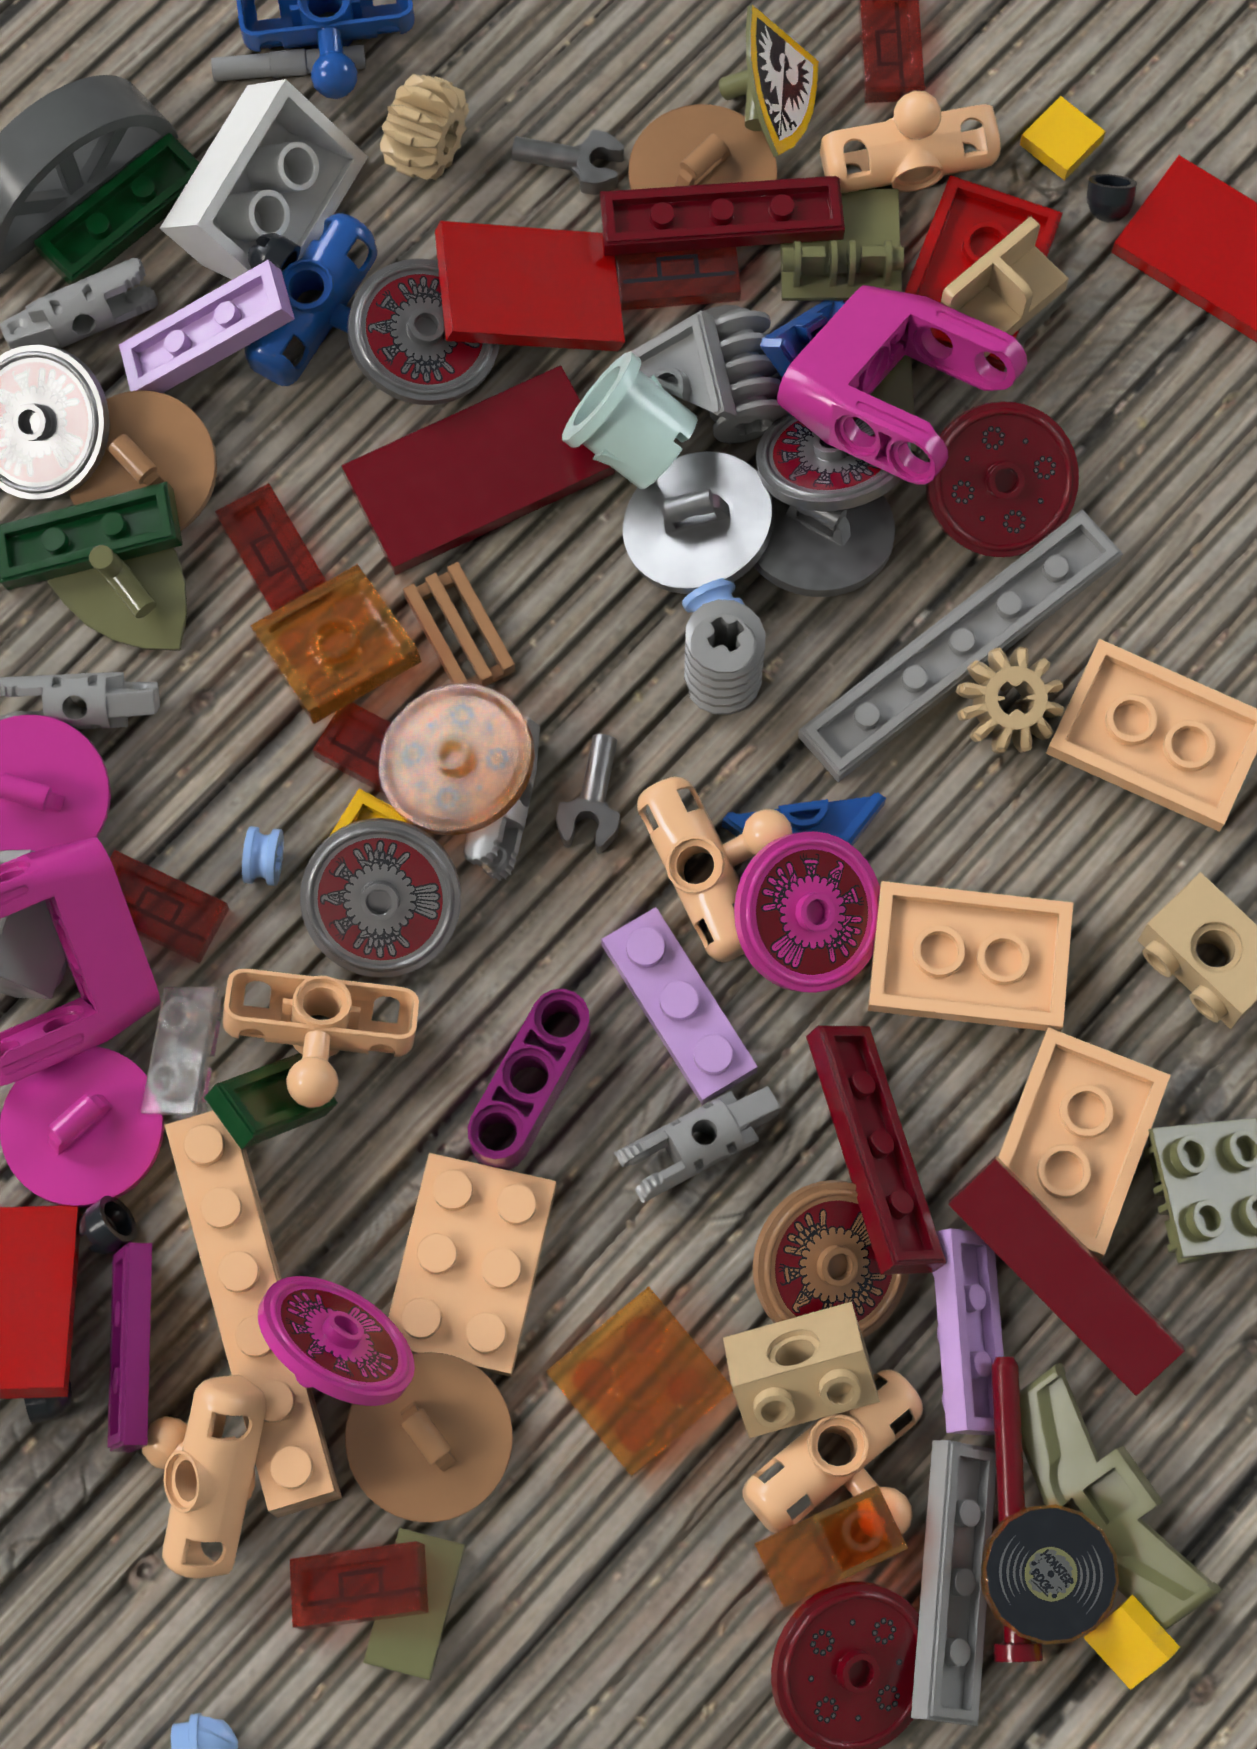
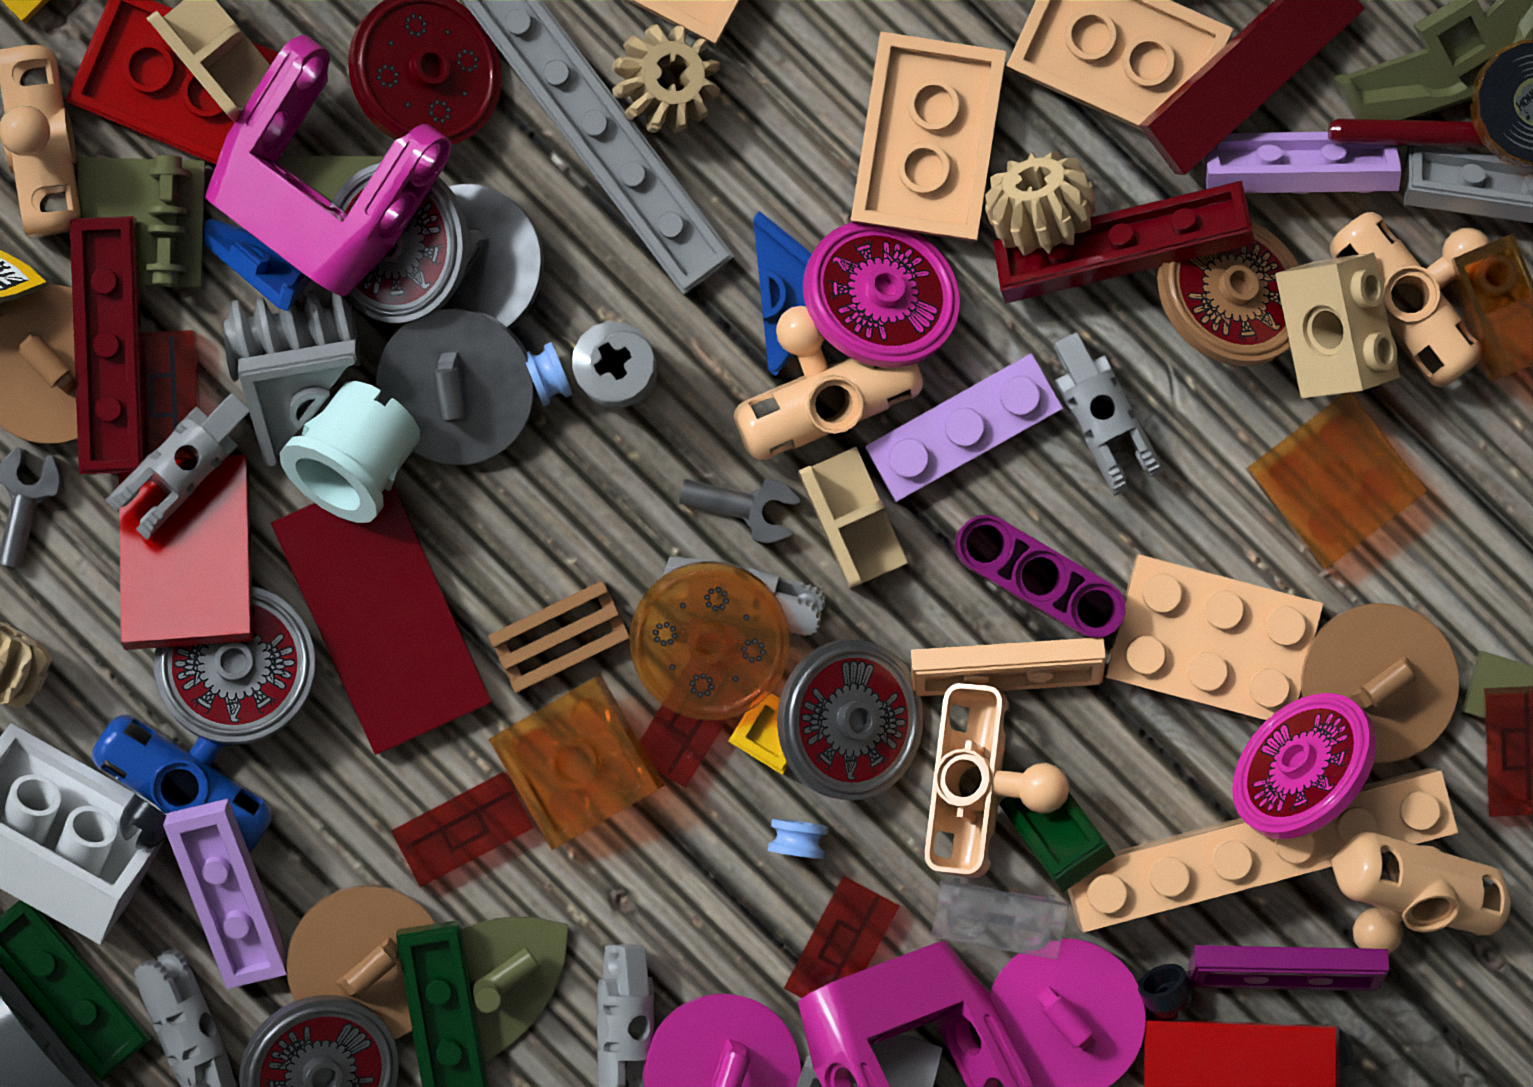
camera: 85 degrees left, 15 degrees up
none -> light grey hinge [105,394,249,540]
none -> tan panel [798,447,908,589]
none -> light nougat tile [911,637,1106,696]
none -> tan gear [985,150,1096,256]

